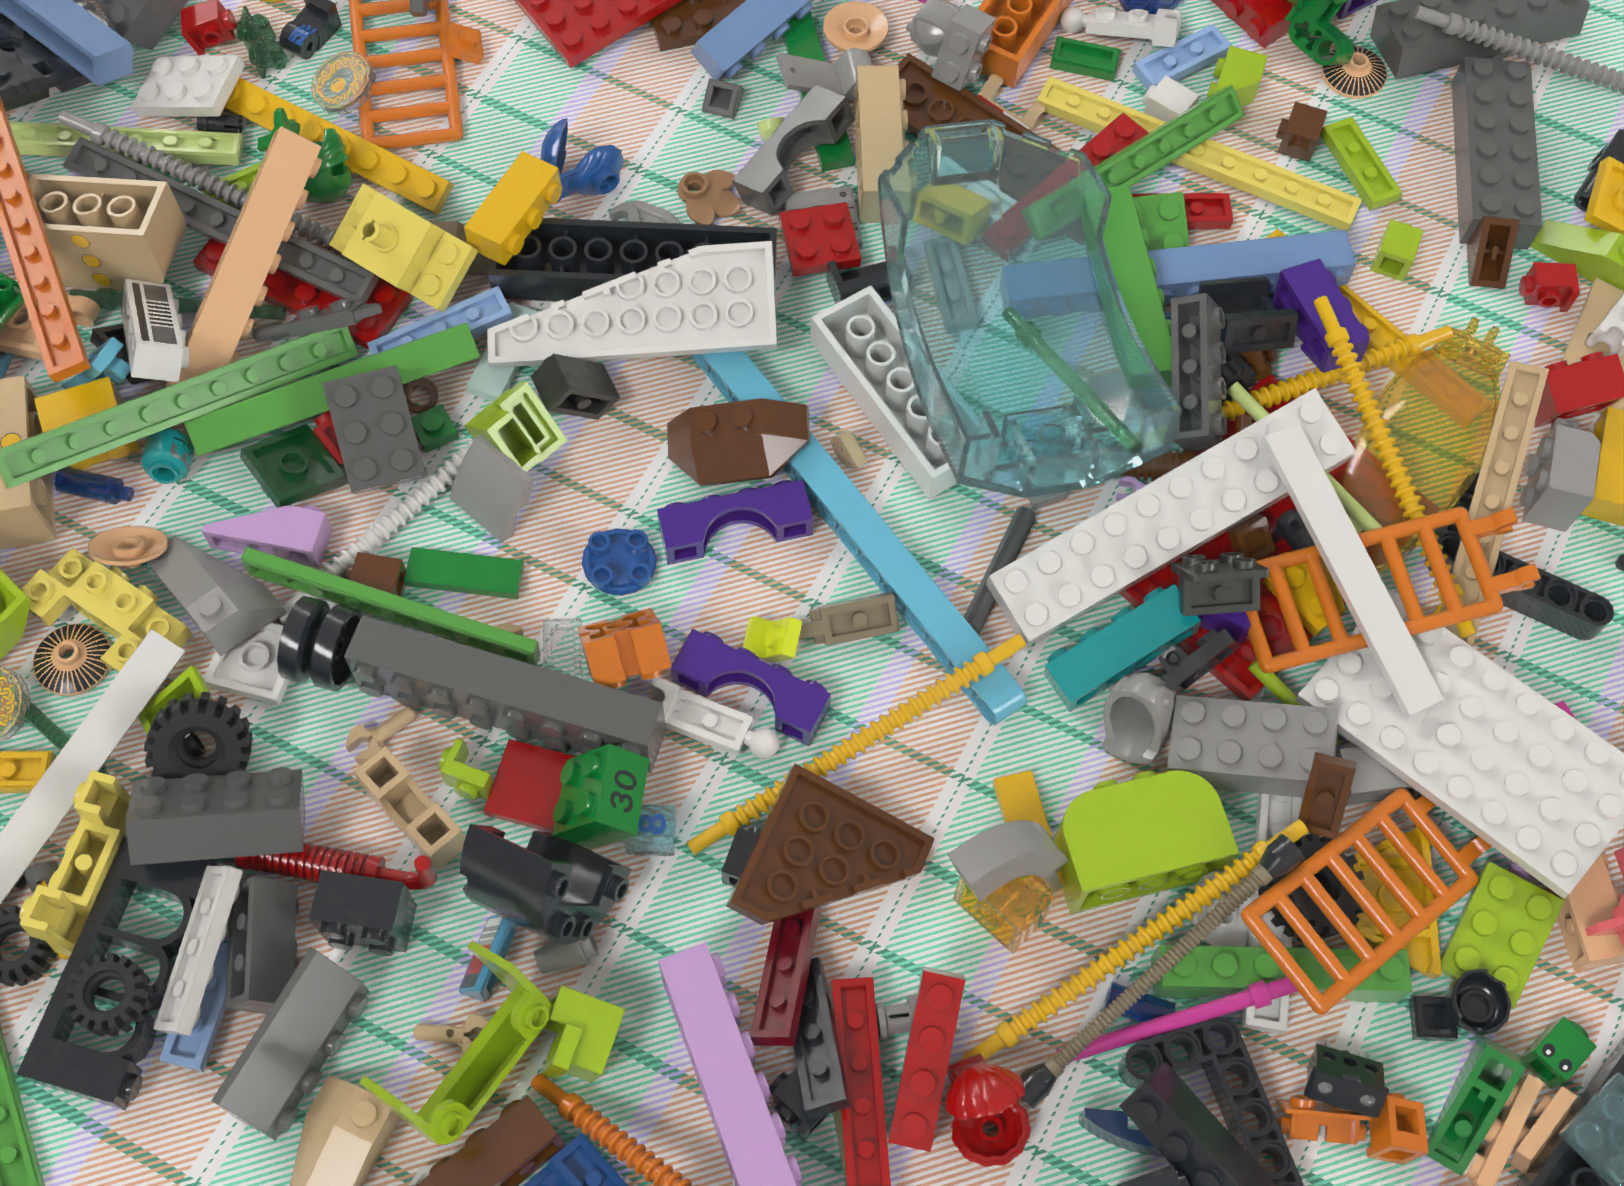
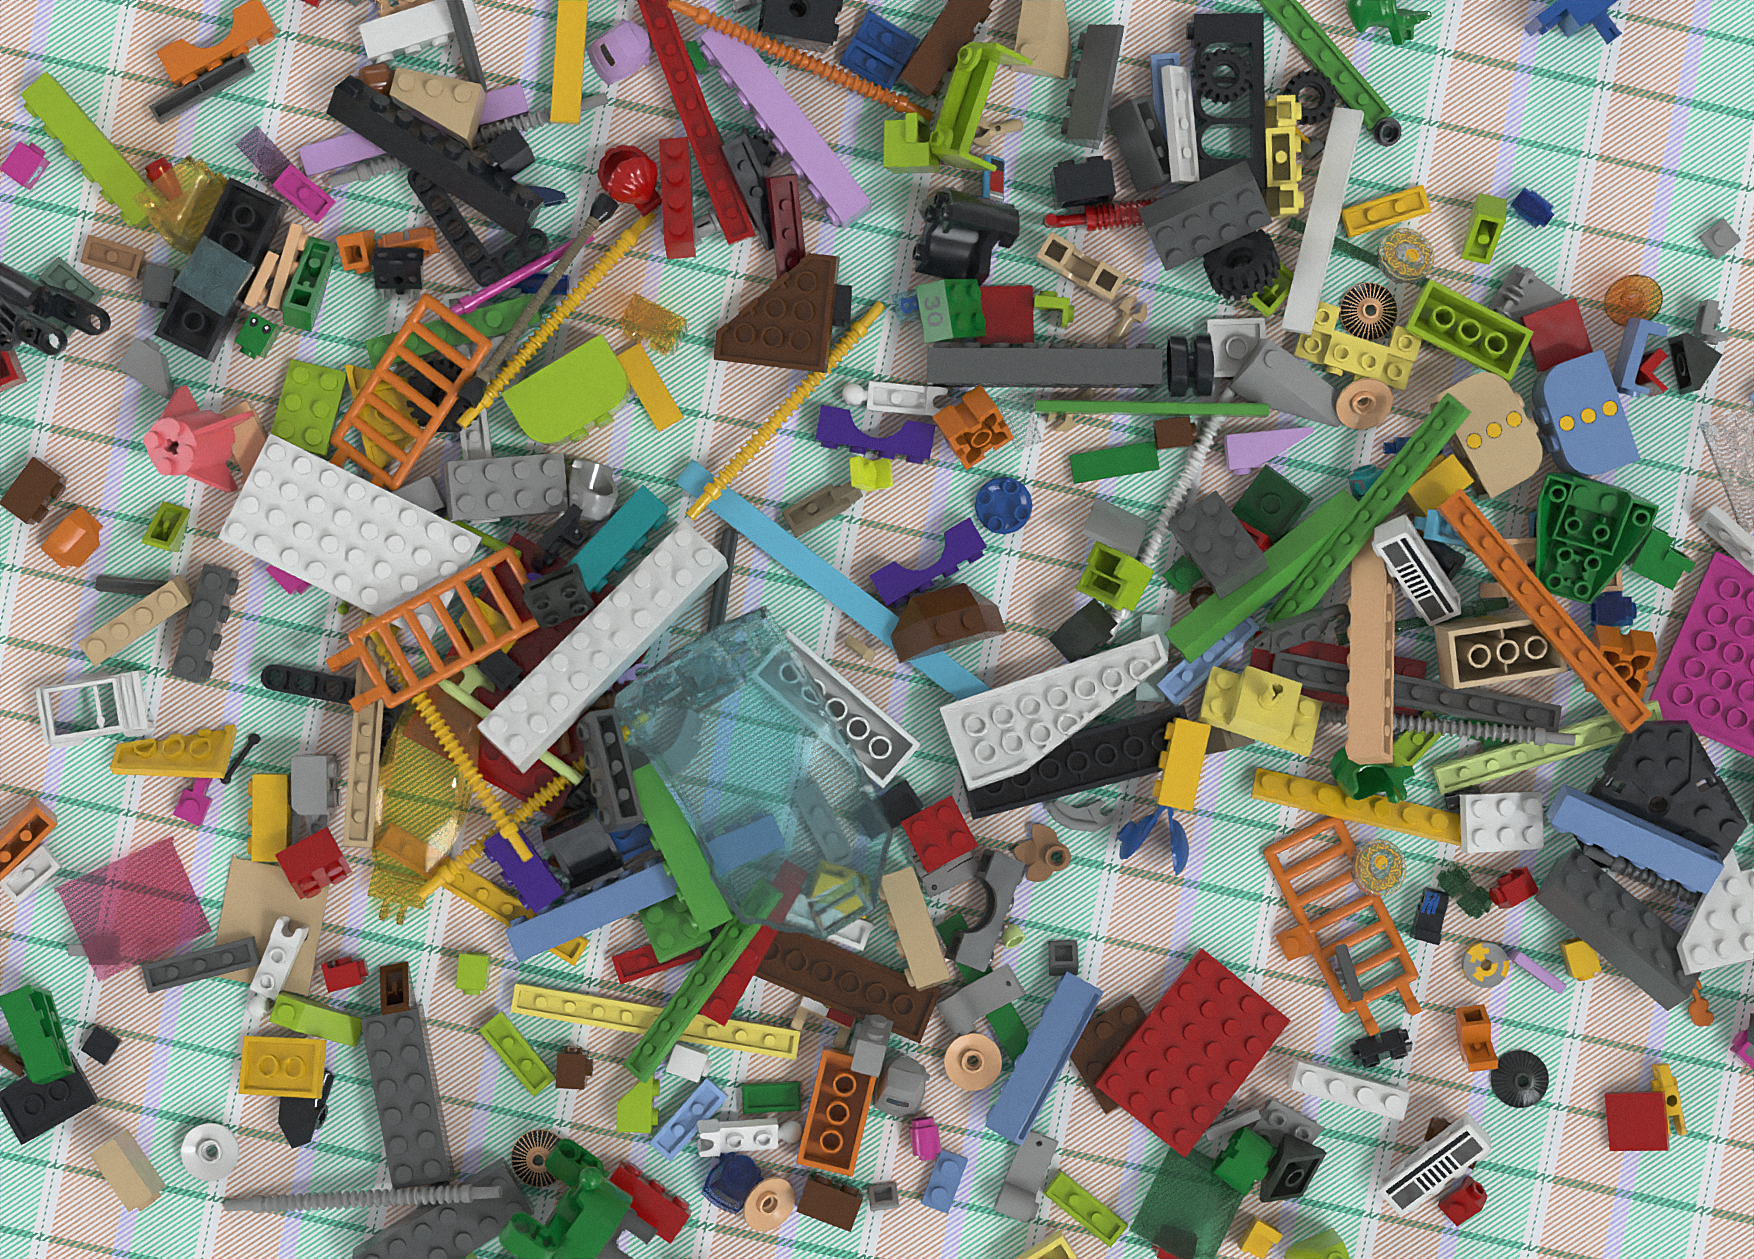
camera: 165 degrees right, 25 degrees up
light grey arch [947,820,1069,902] -> none
clear green bar [1002,307,1143,454] -> none
reddish brown plate [1227,514,1276,561] -> none
white tile [1261,422,1445,718] -> none
reddish brown plate [1297,752,1357,839] -> none
black tile [1409,996,1458,1041] -> none
black hair [1445,968,1512,1036] -> none

